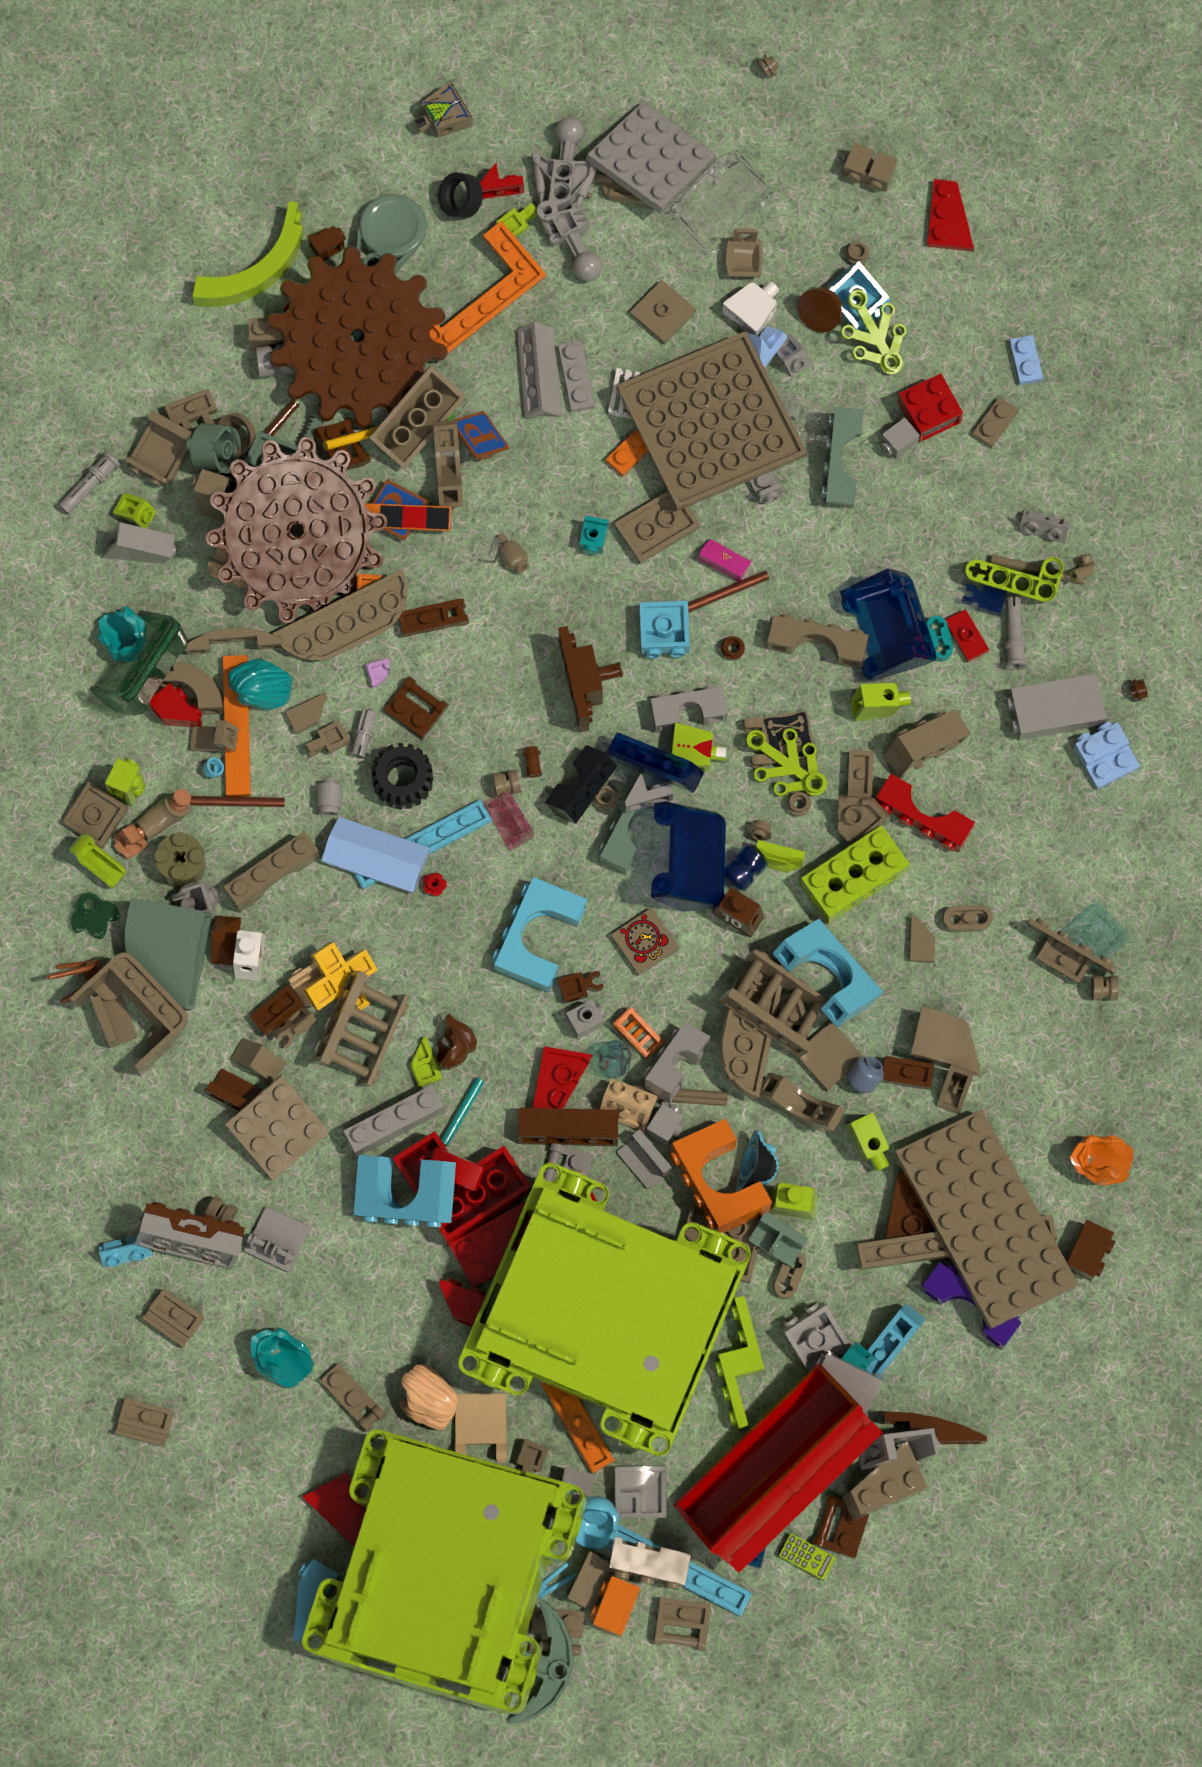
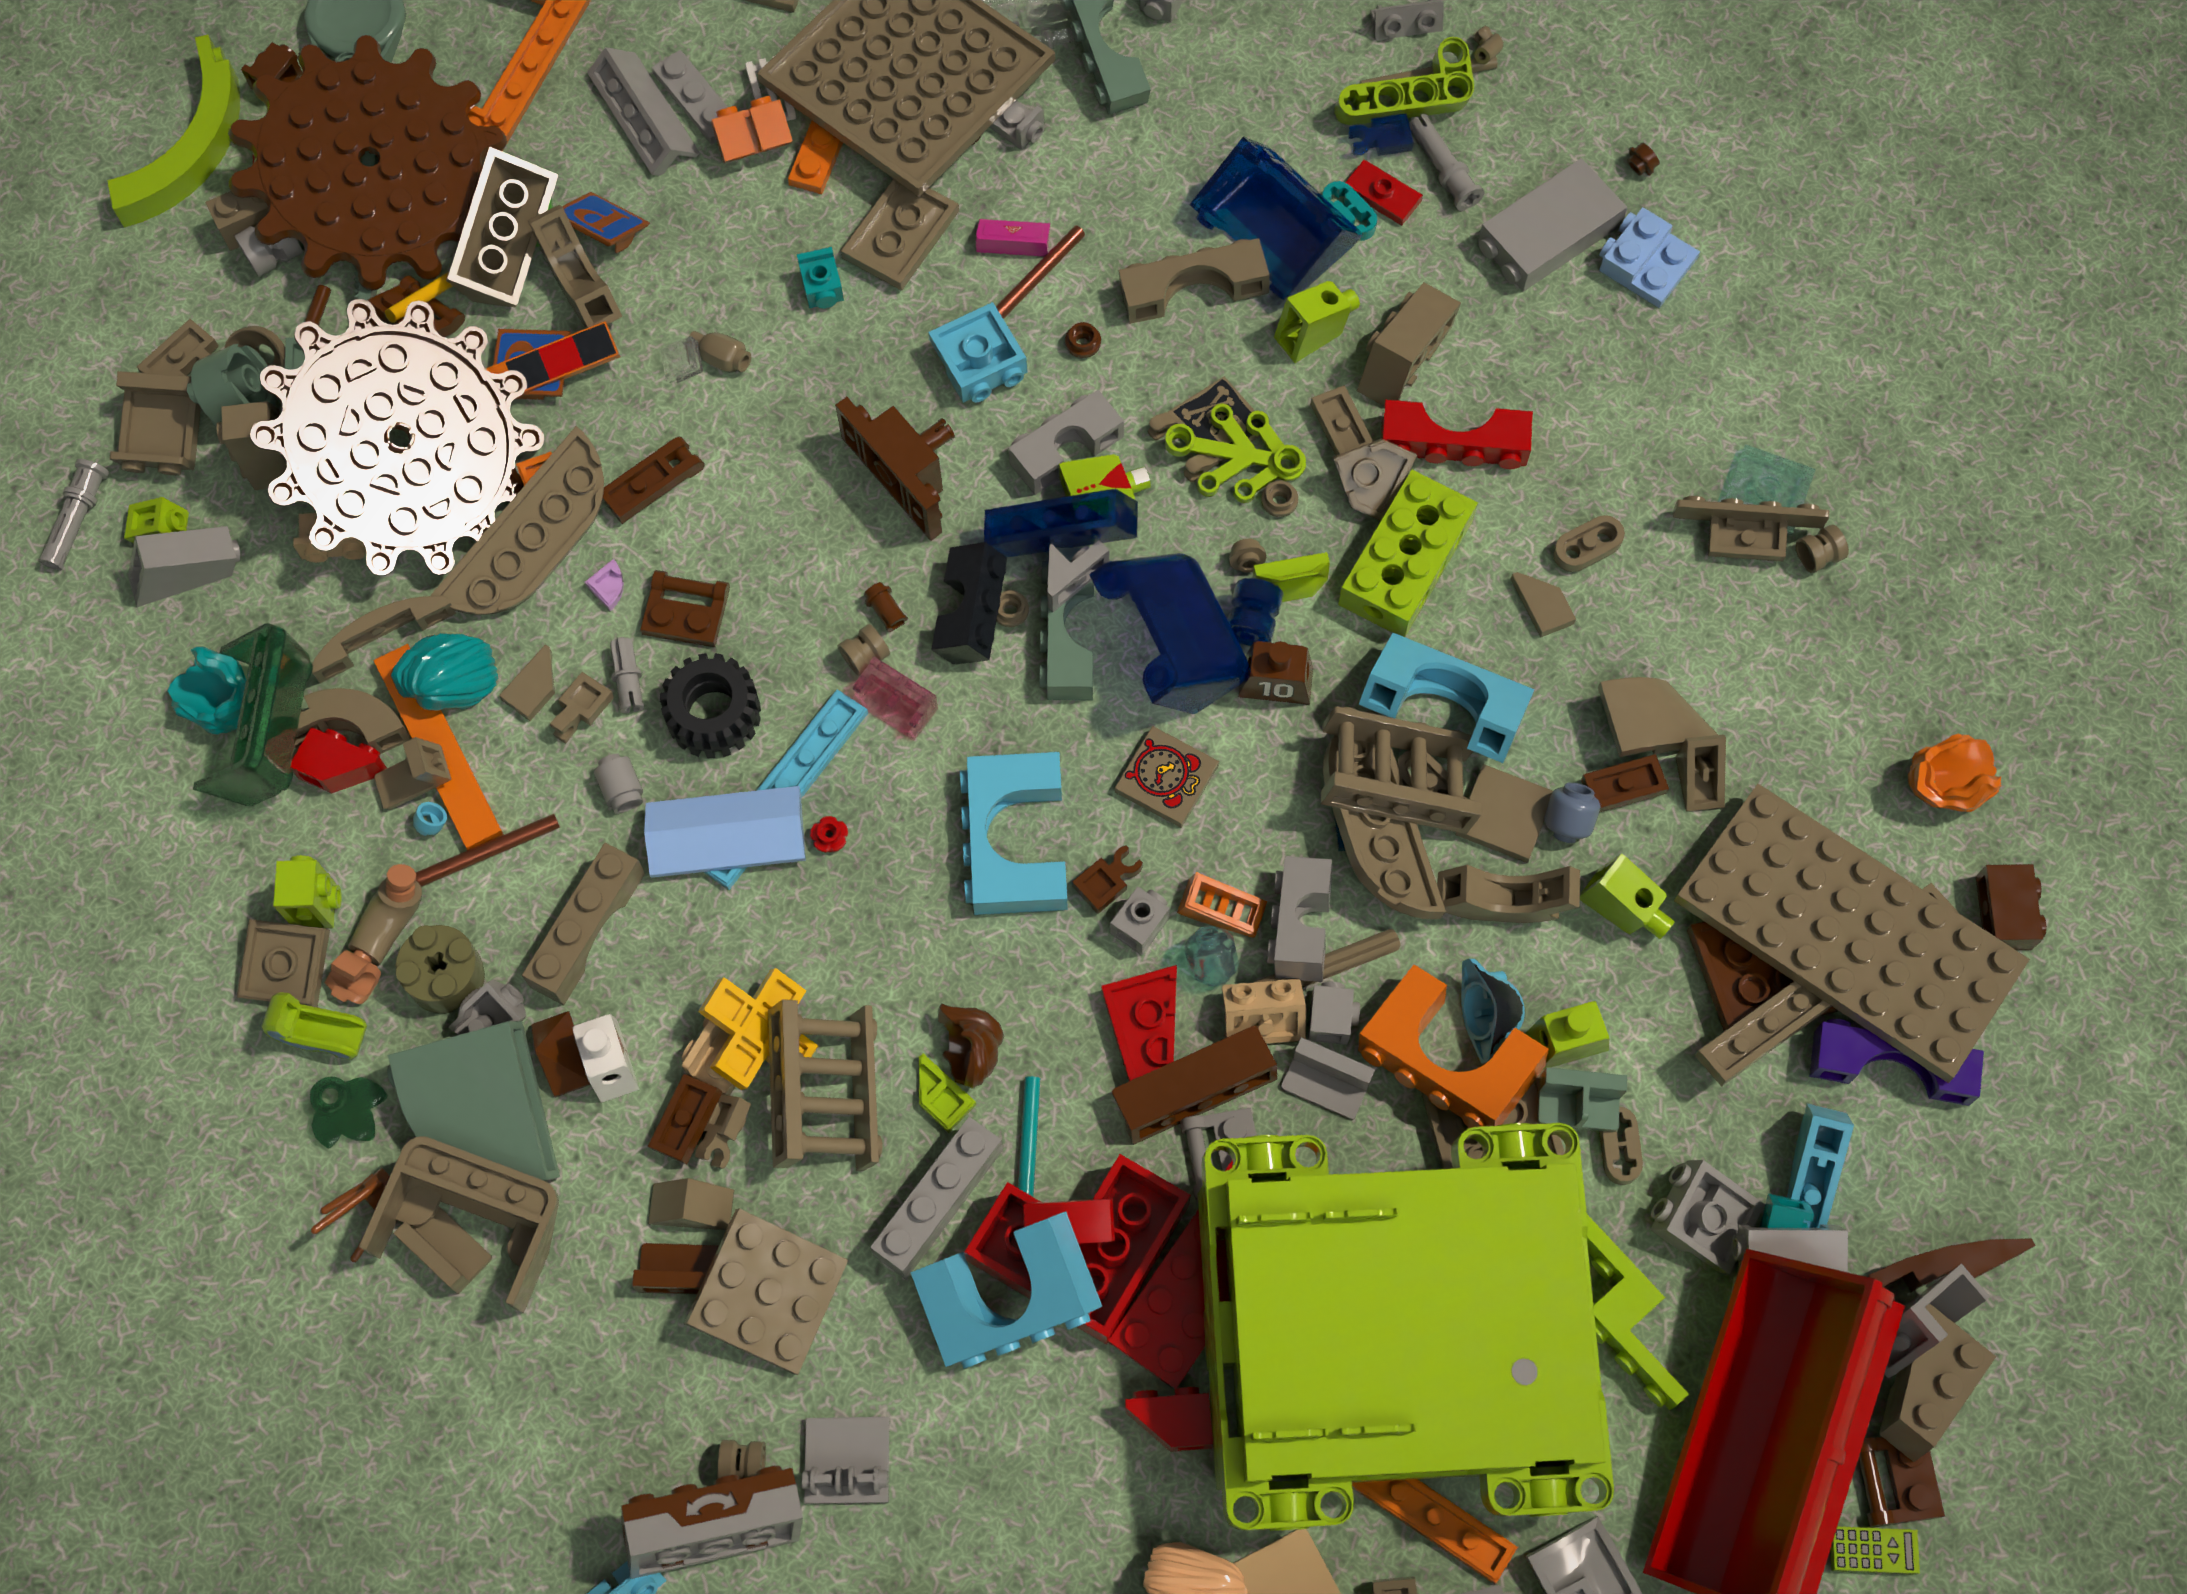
camera: 25 degrees left, 5 degrees down
none -> orange piece [711,96,793,163]

